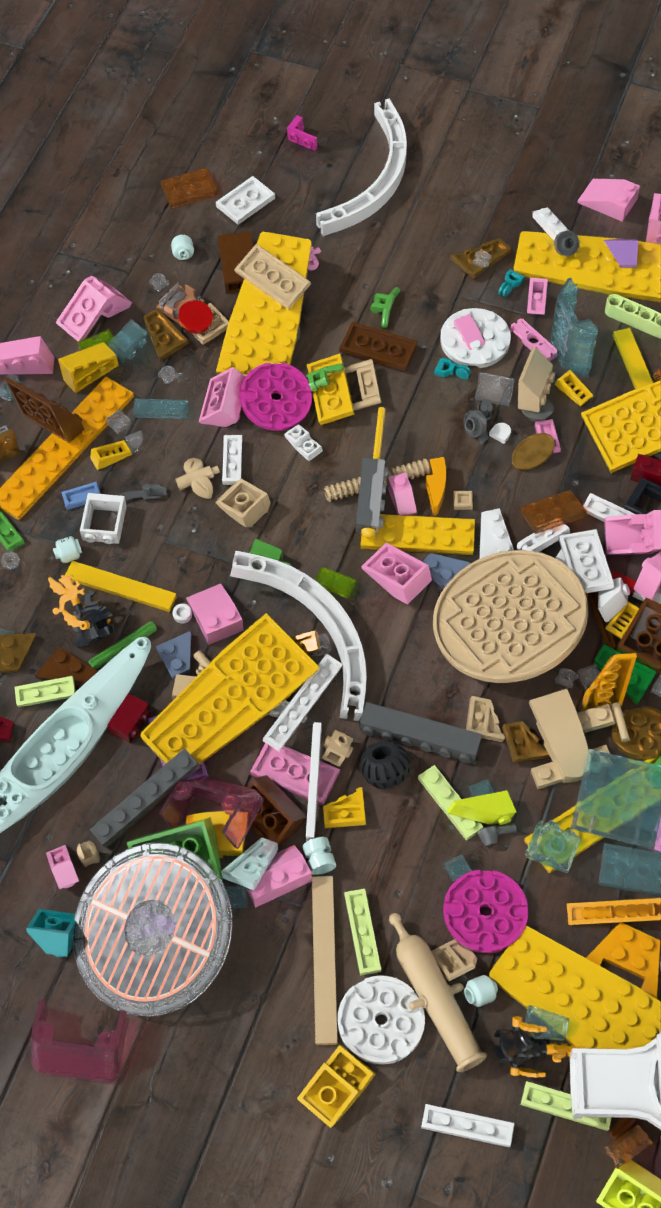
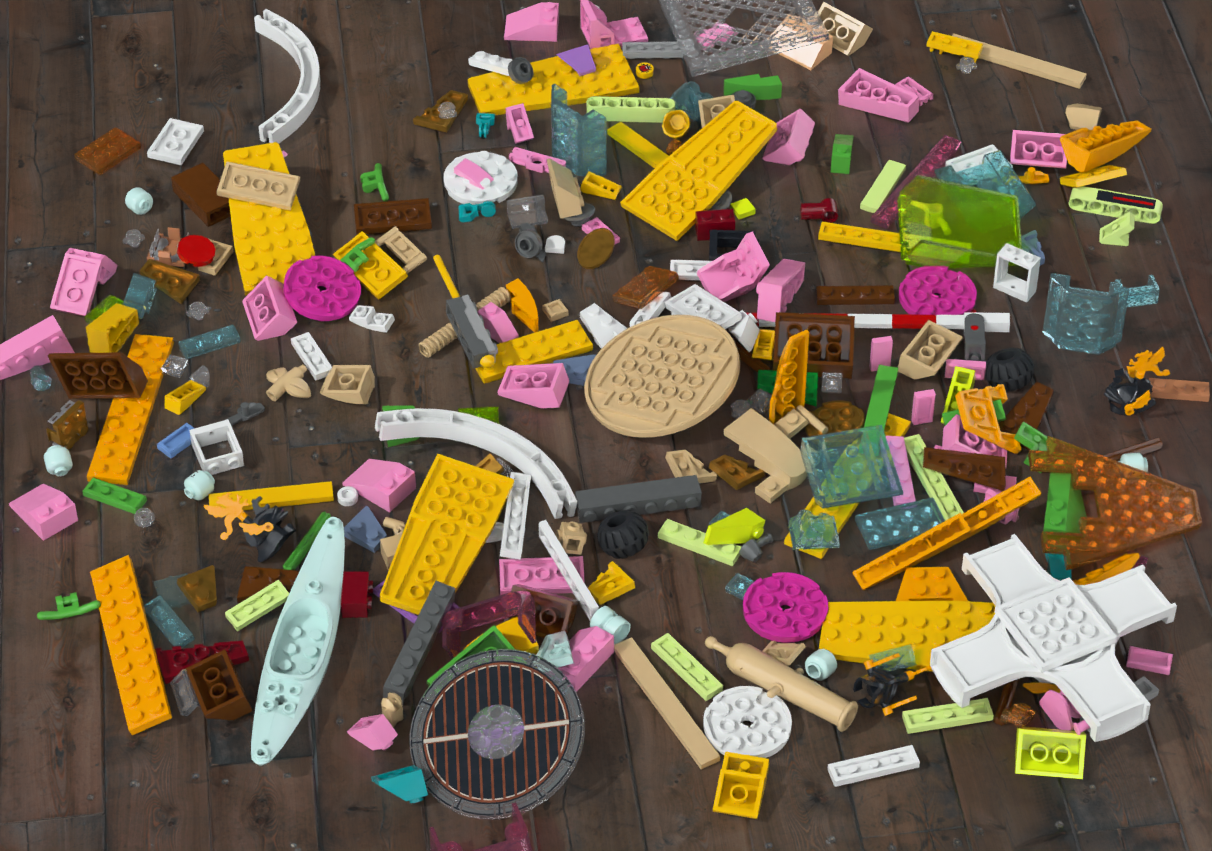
camera: 30 degrees left, 15 degrees down
dark pink bracket [287,115,317,151] -> none

